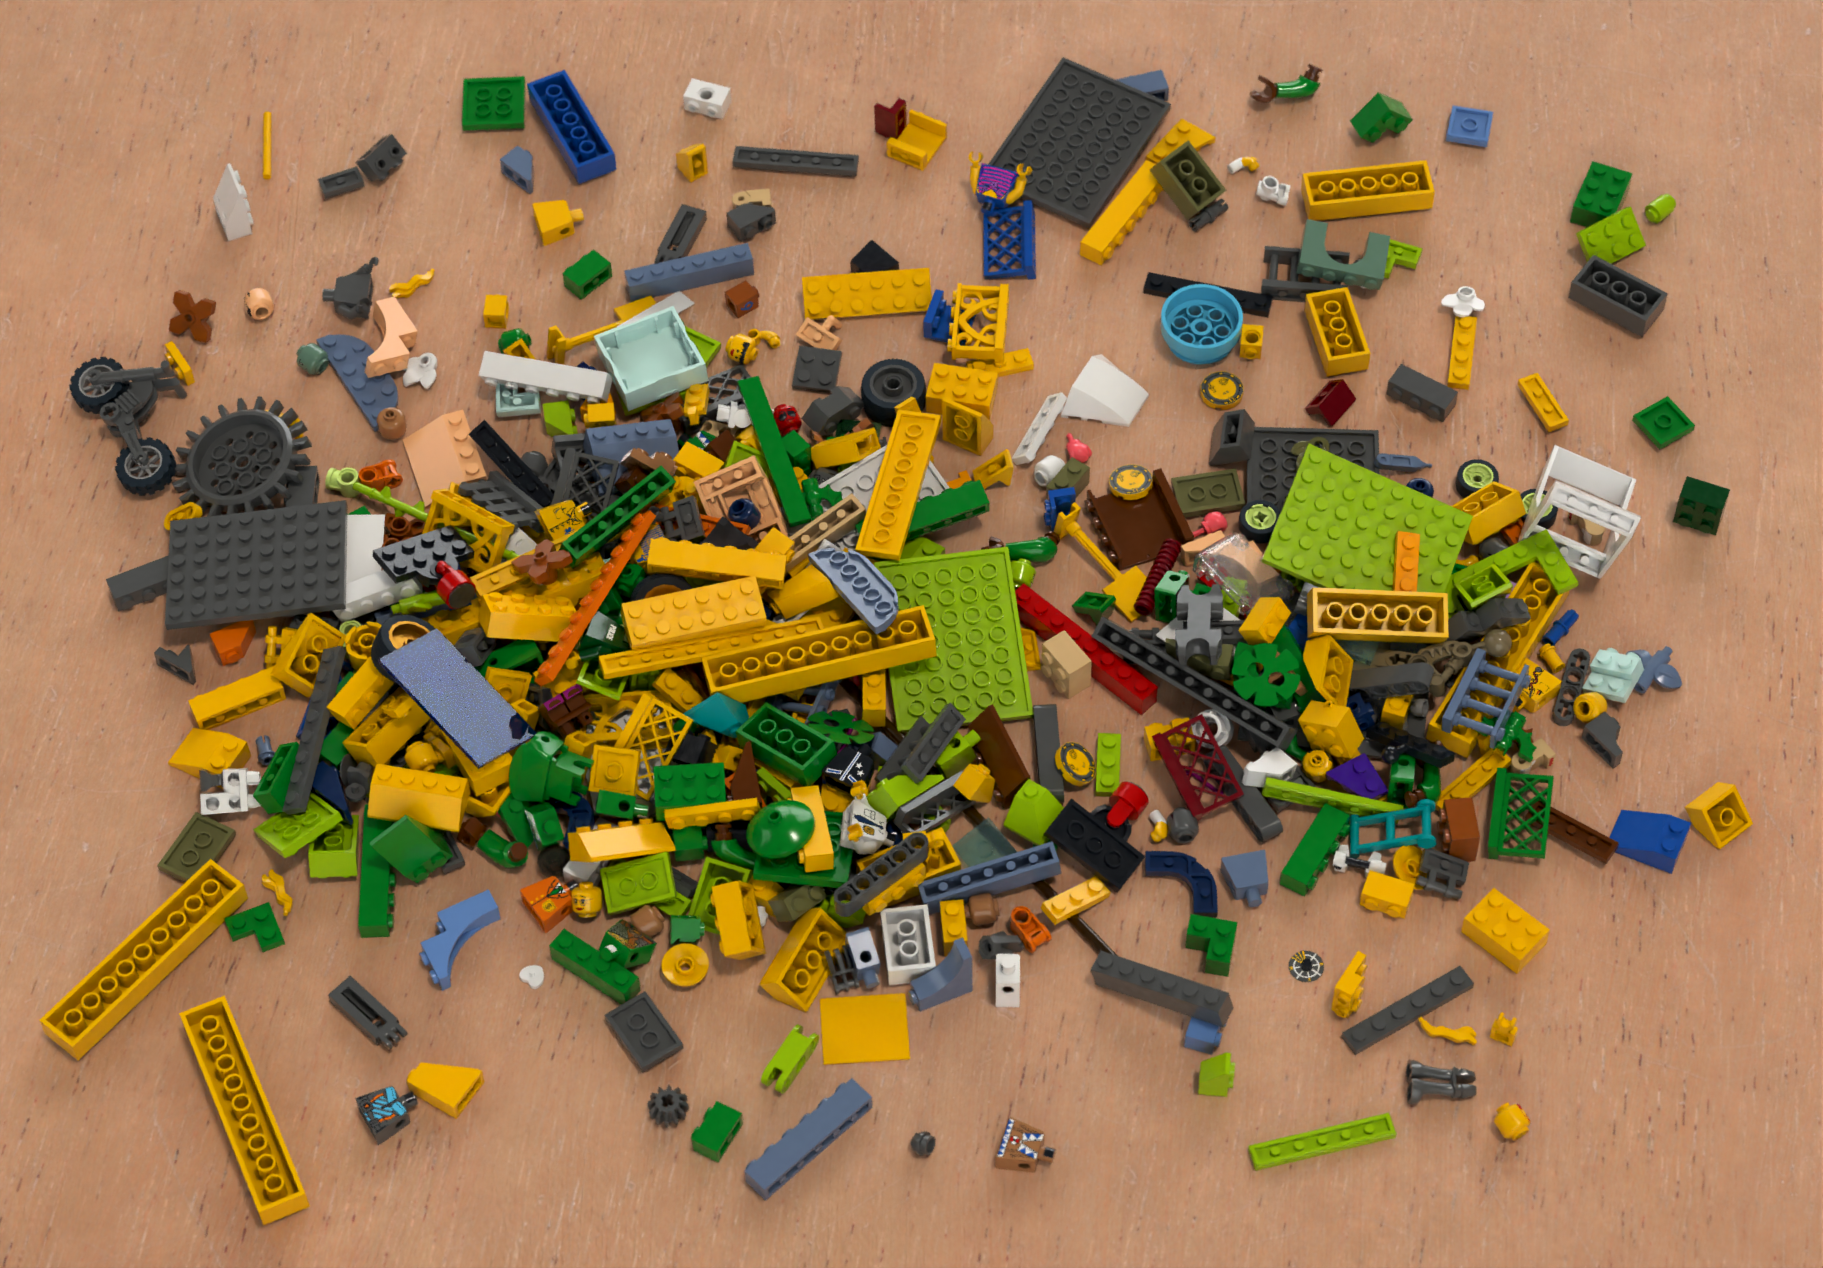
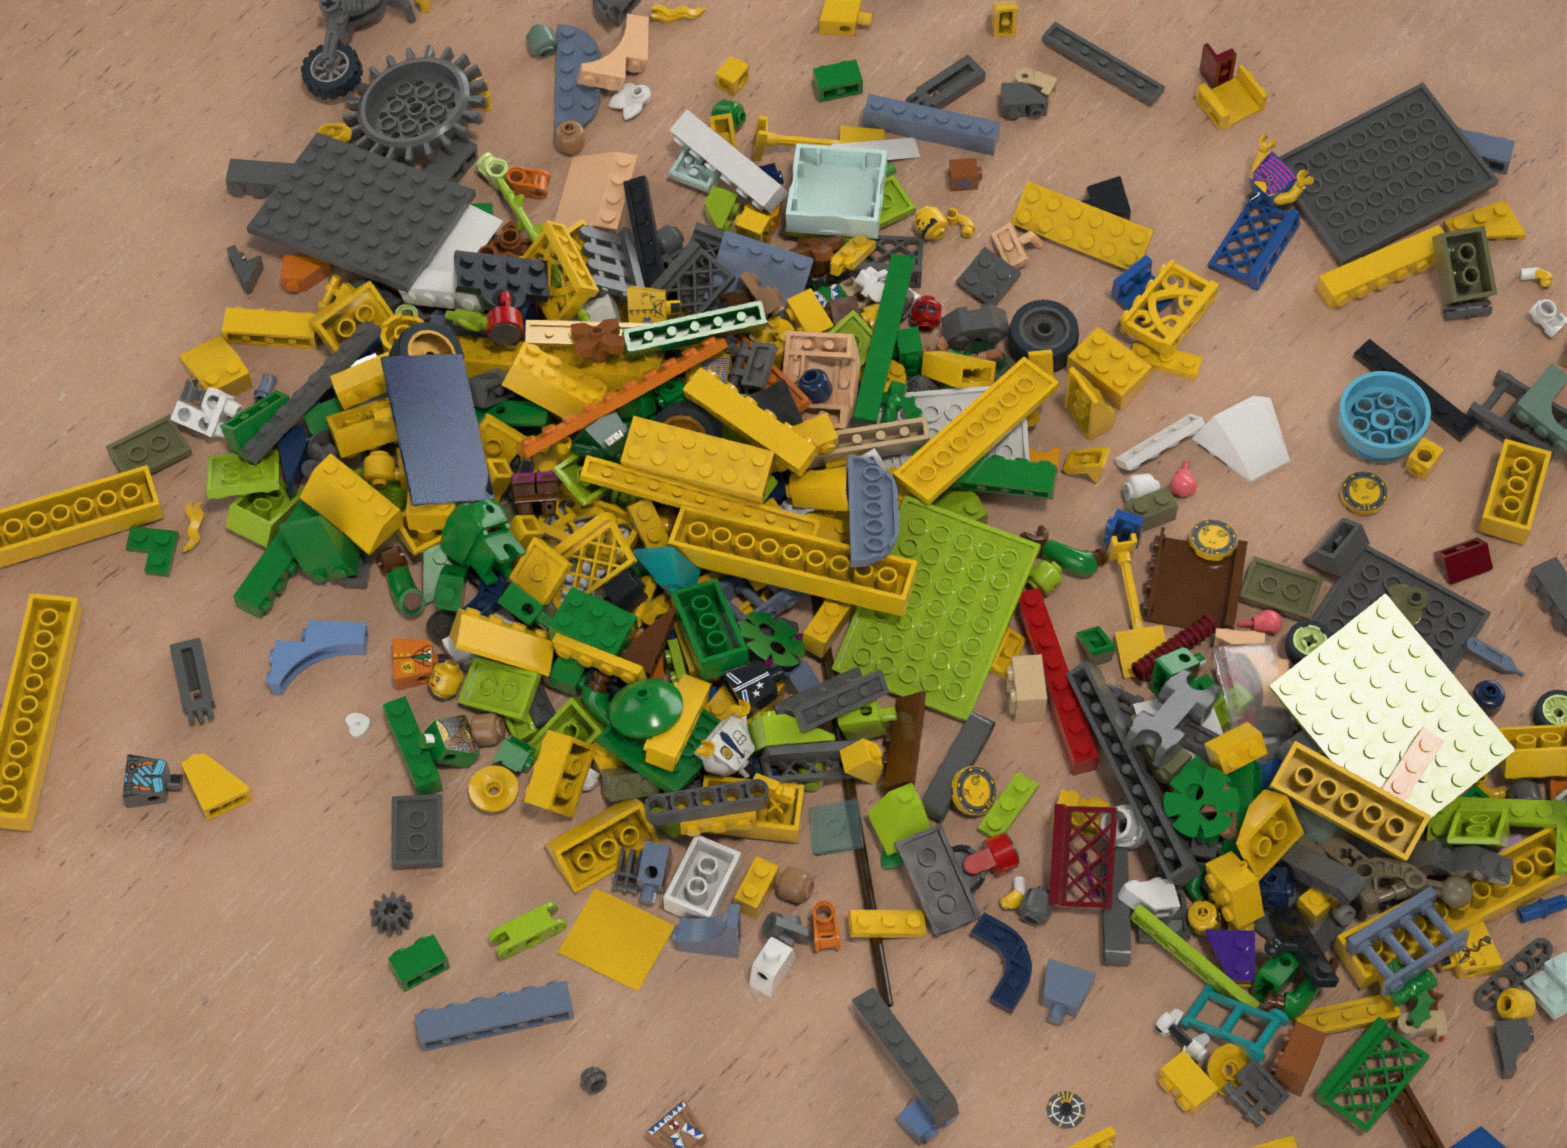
camera: 30 degrees right, 5 degrees up
sand blue brick [918,842,1061,915] -> none
green brick [1185,914,1238,977] -> none
green brick [1280,803,1351,897] -> none
yellow pin [1539,643,1565,673] -> none

